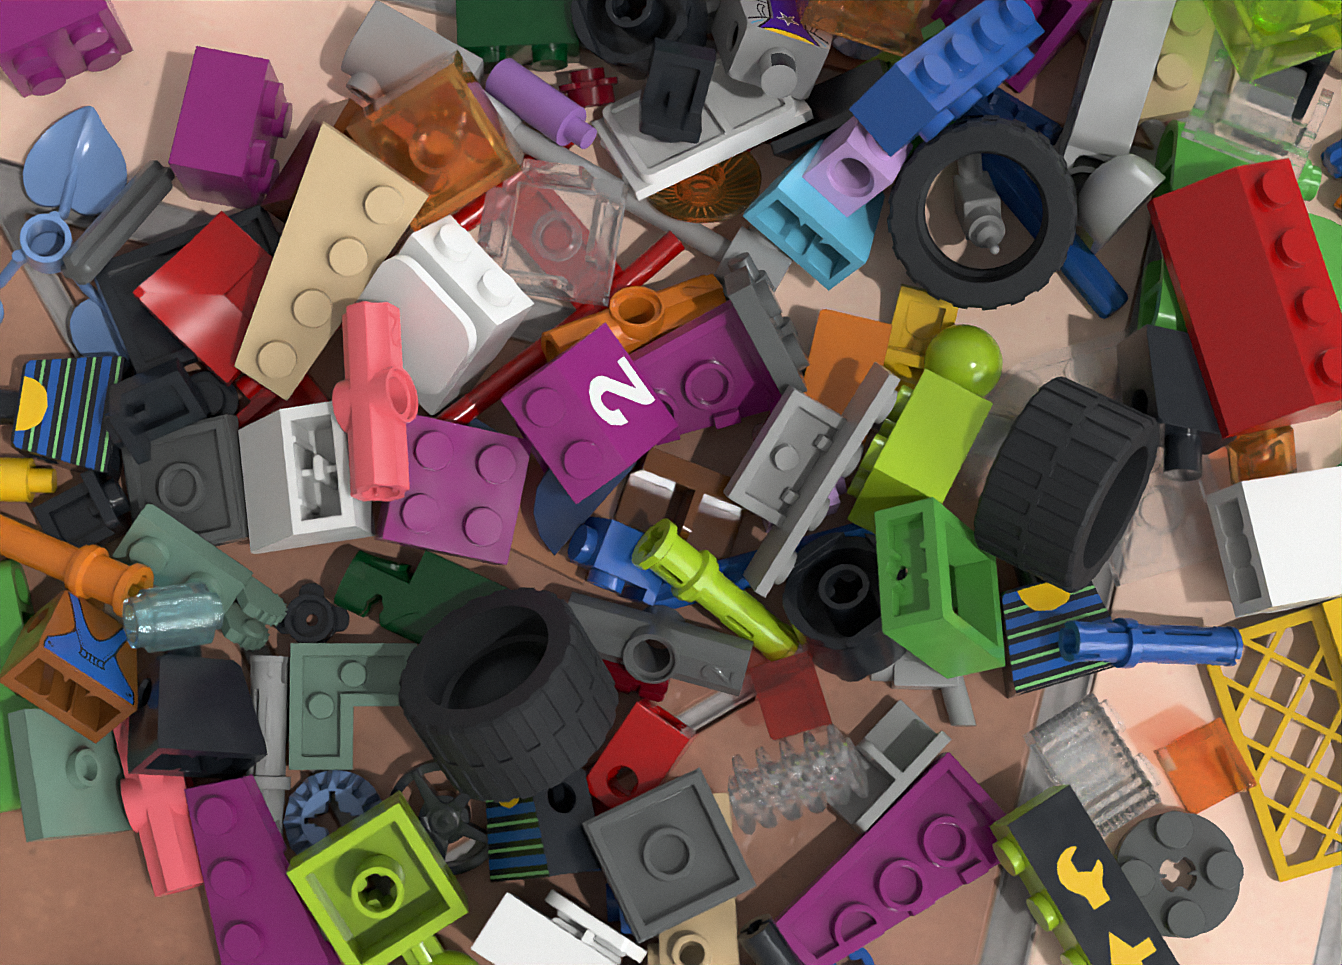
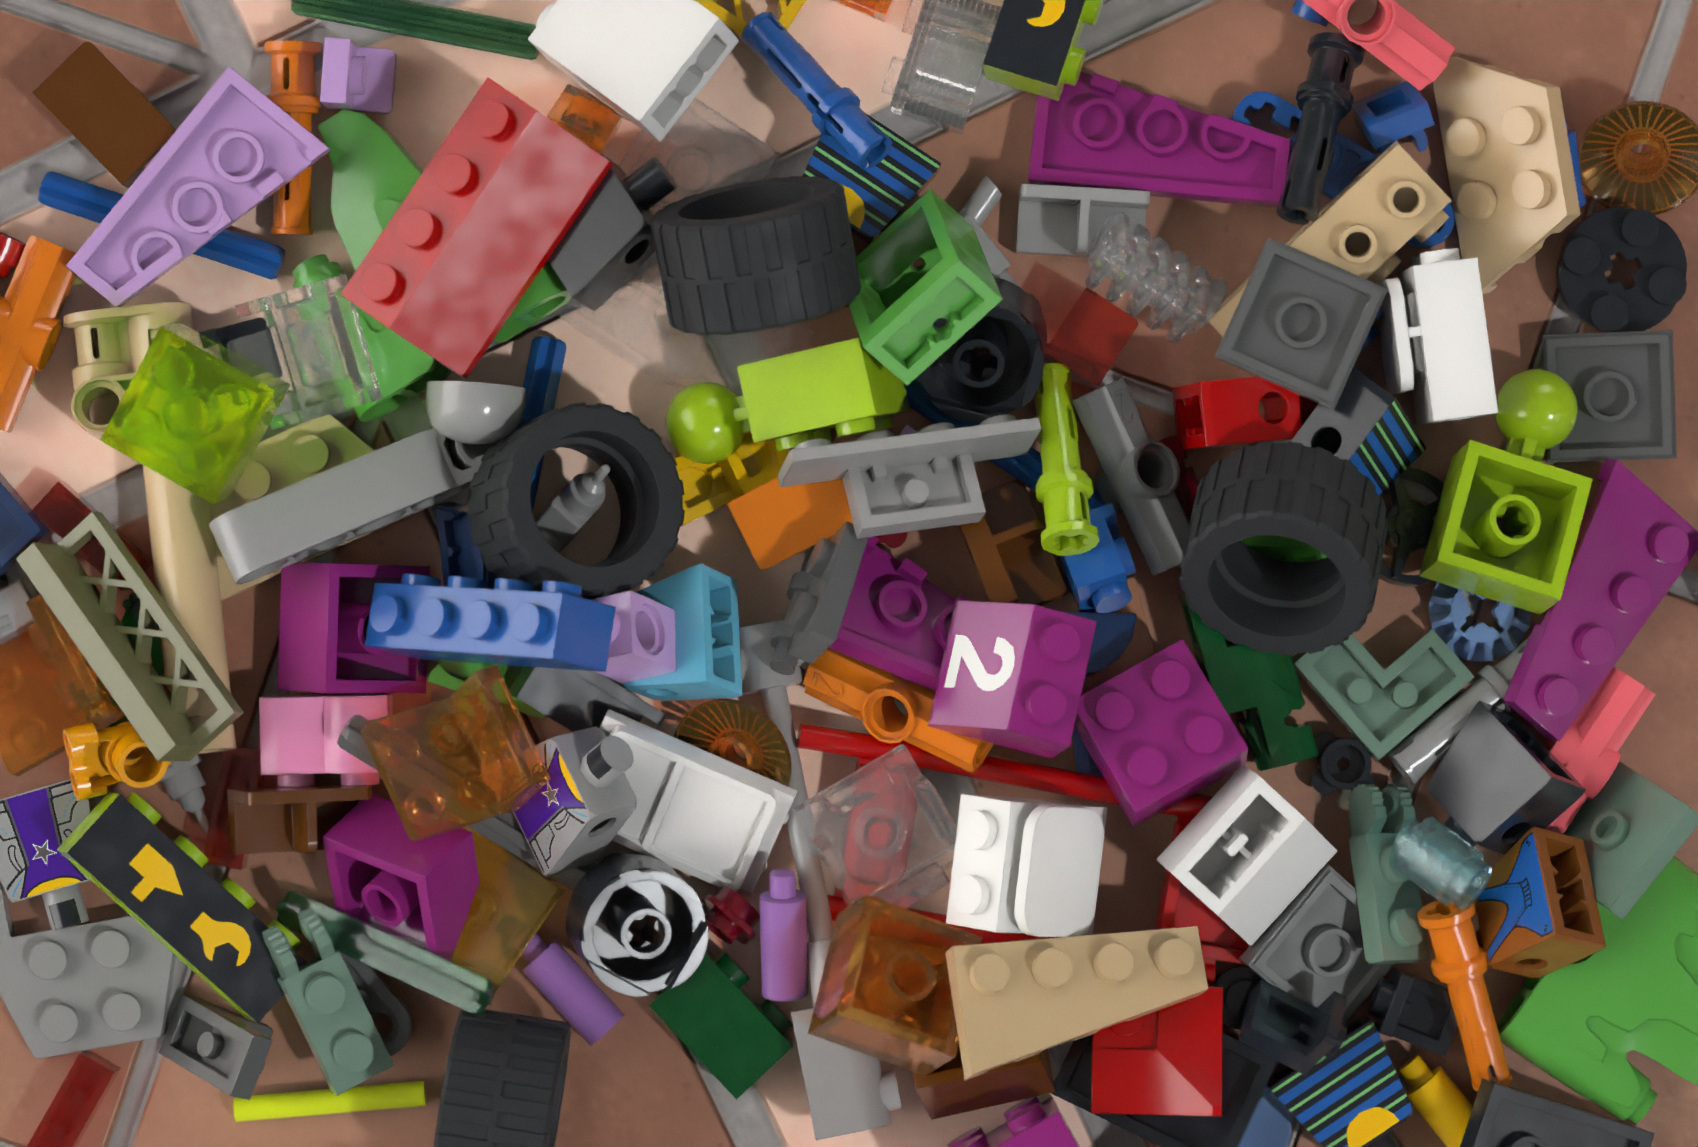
camera: 130 degrees left, 10 degrees up
coral piece [332,301,418,502] -> none
black bracket [639,38,716,144] -> none

